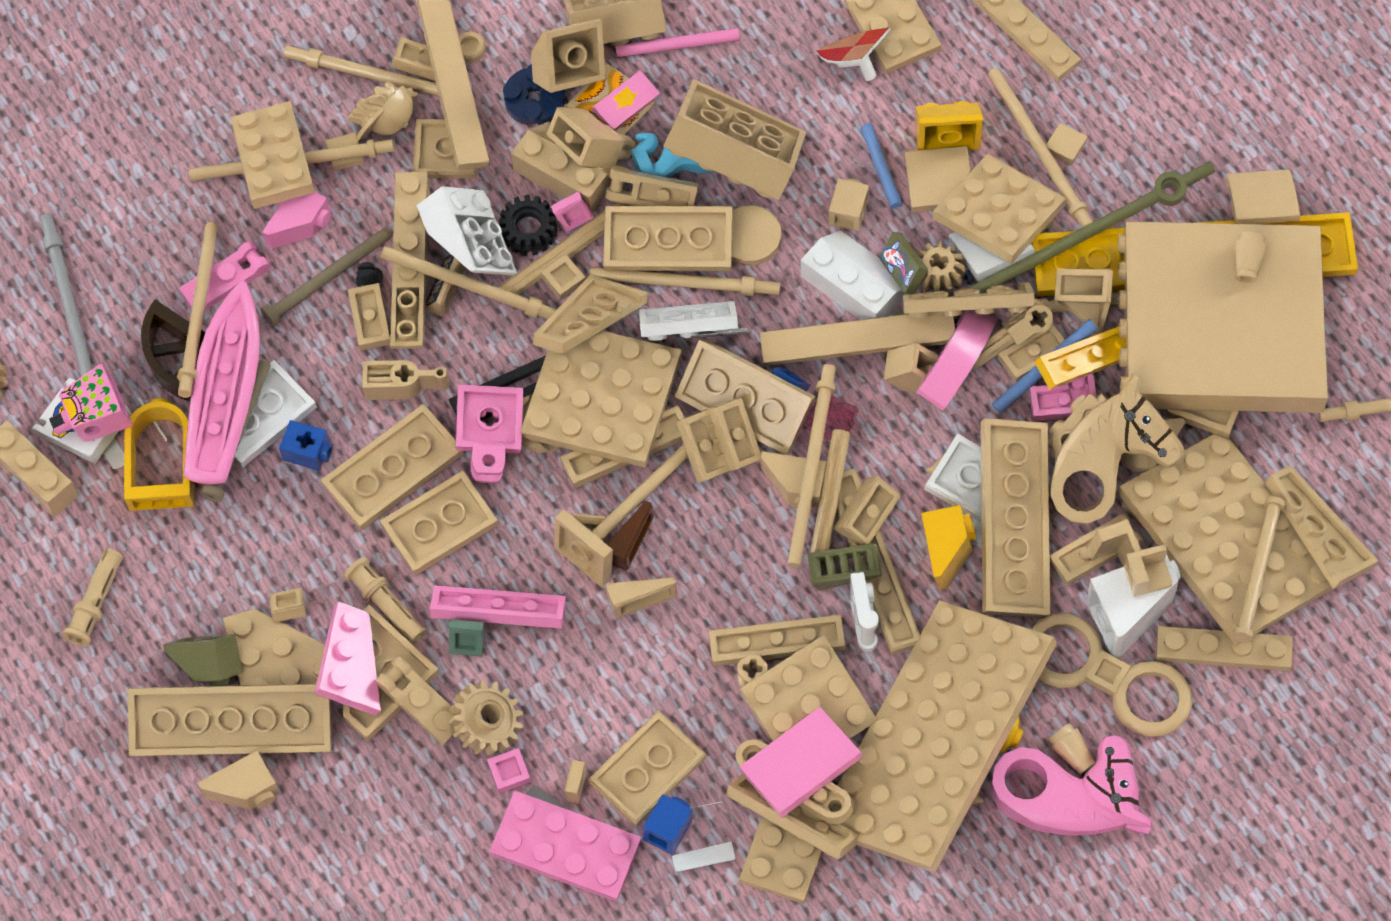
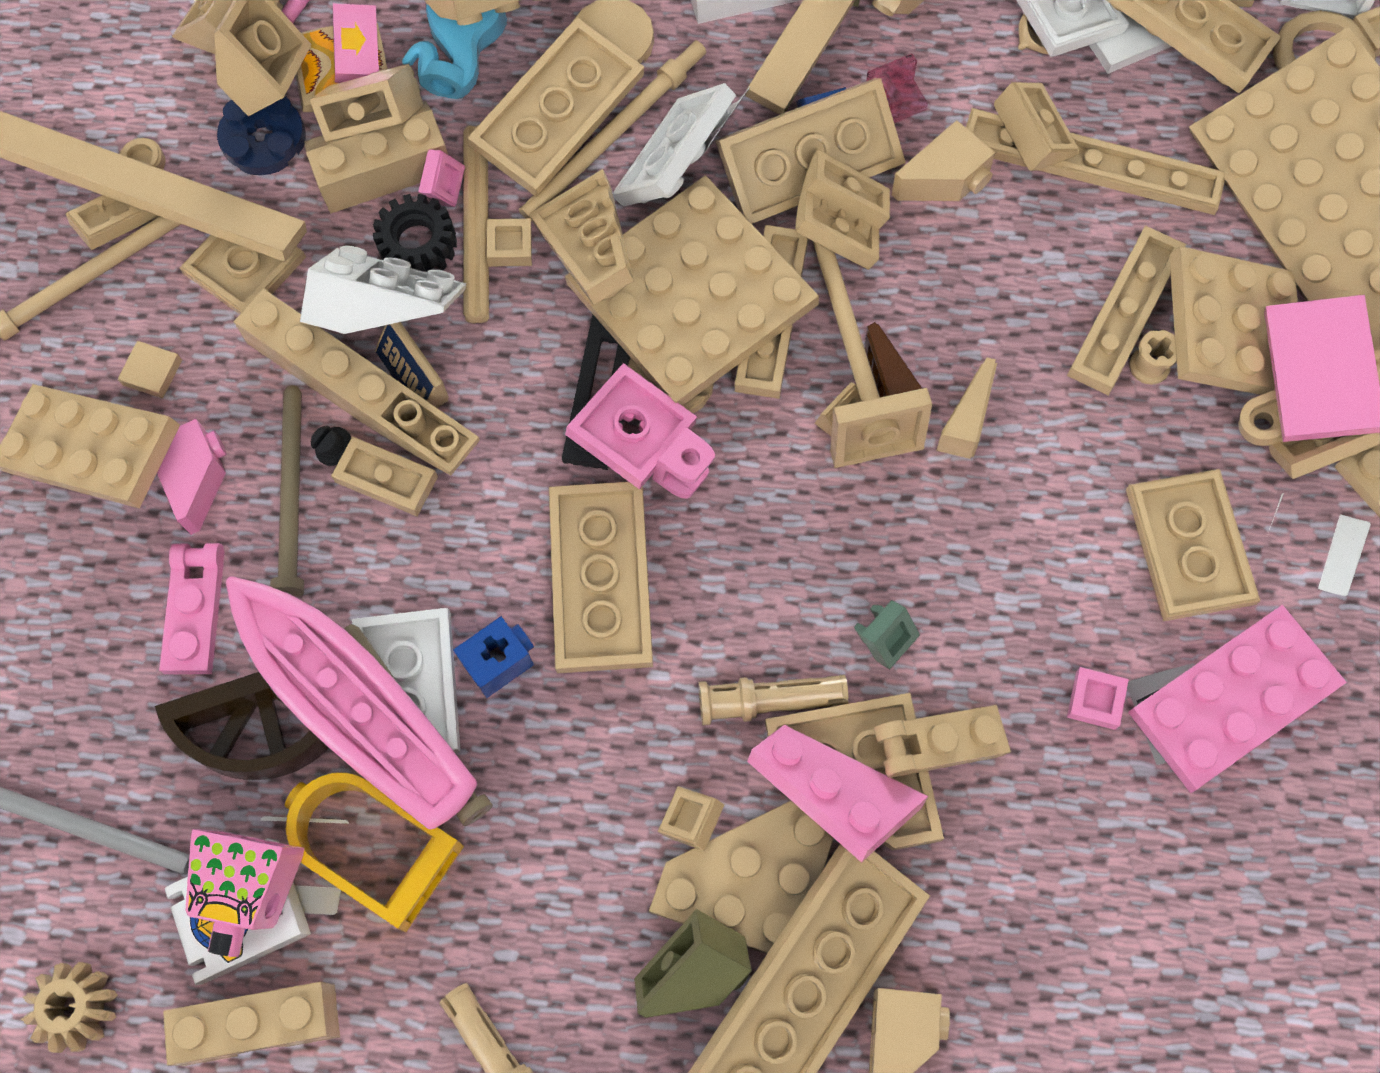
camera: 55 degrees left, 5 degrees up
tan bar [177,222,218,398] -> none
tan bar [189,139,395,181] -> none
tan hair [348,82,418,142] -> none
tan piece [362,360,449,400] -> none
tan bar [380,246,557,319] -> none
tan plate [380,471,498,576] -> none
bright pink plate [430,585,566,629] -> none
tan gear [449,680,523,756] -> none
tan tile [564,760,587,804] -> none
tan plate [605,166,698,206] -> none
blue brick [643,794,693,855] -> none
tan bar [787,364,836,568] -> none
olive slope [808,544,882,590] -> none
tan axle [810,429,850,553] -> none
white plate [850,572,879,652] -> none
yellow slope [921,505,977,590] -> none

